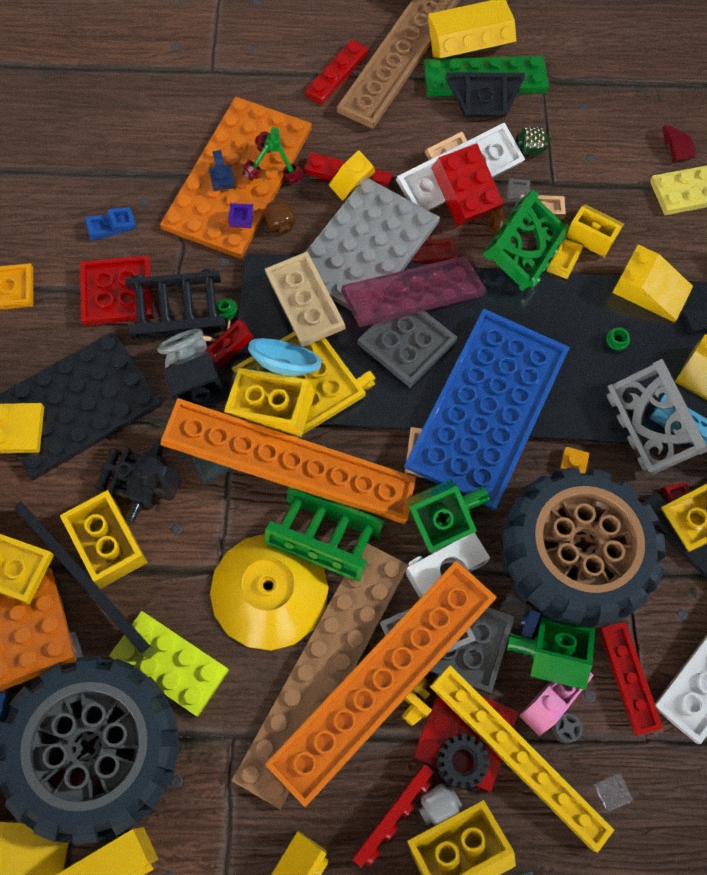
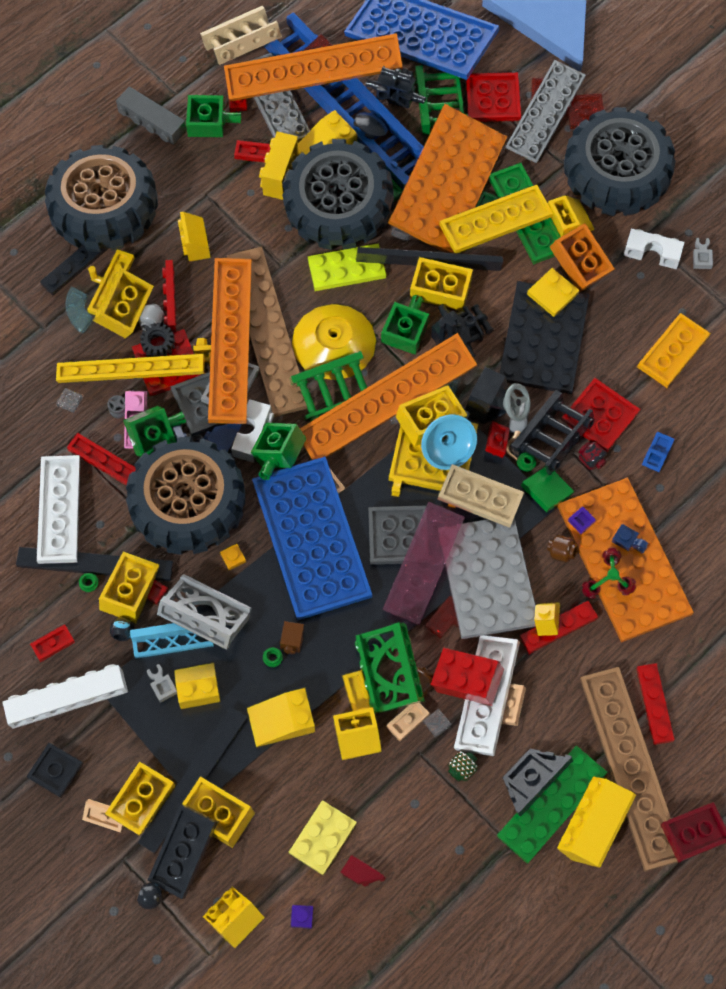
camera: 140 degrees right, 0 degrees up
none -> dark blue slope [203,424,242,452]
none -> reddish brown brick [280,621,305,654]
none -> green brick [381,295,429,355]
none -> green tile [521,467,574,512]
none -> head [578,442,607,470]

